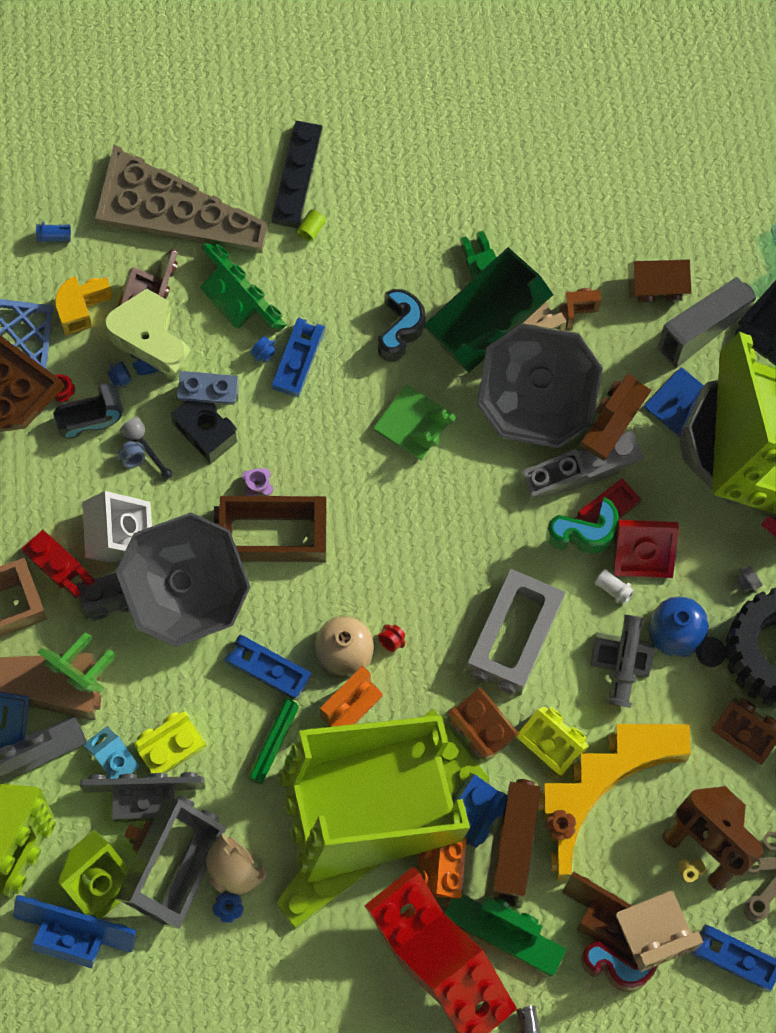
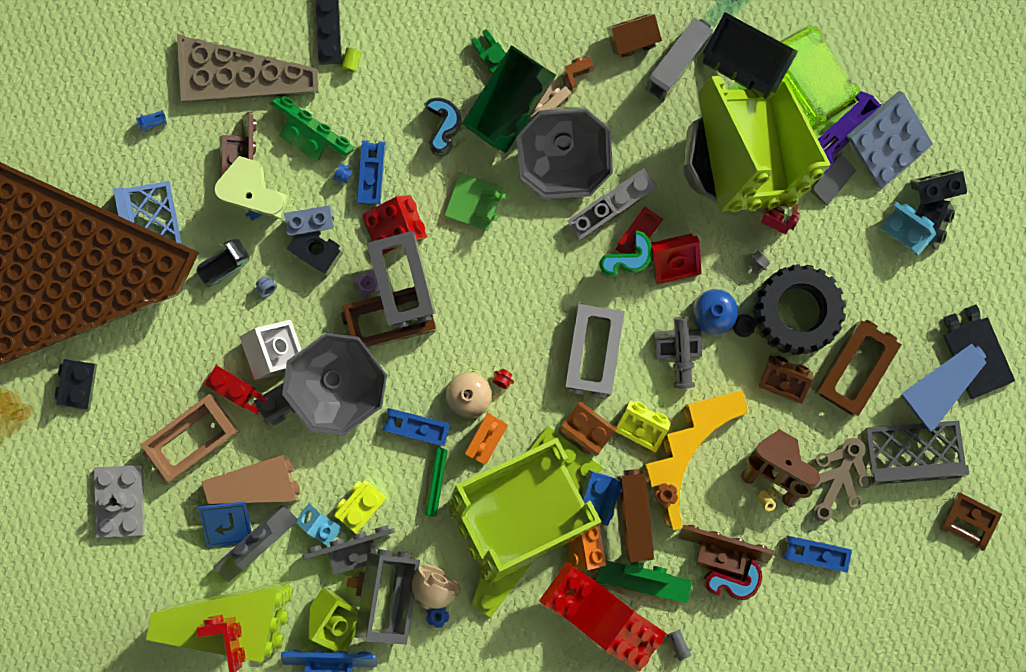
camera: 10 degrees left, 15 degrees up
bright green plate [38,632,116,693] -> none
red plate [54,374,75,402] -> none
yellow brick [56,276,113,336] -> none
blue plate [107,361,132,388] -> none
hinge [119,417,172,480] -> none
reddish brown bracket [580,373,651,461] -> none
white pin [595,569,634,605] -> none
tan bracket [616,891,703,973] -> none
blue piece [644,367,704,437] -> none
none -> red bracket [363,195,427,255]
none -> dark grey piece [367,231,436,329]

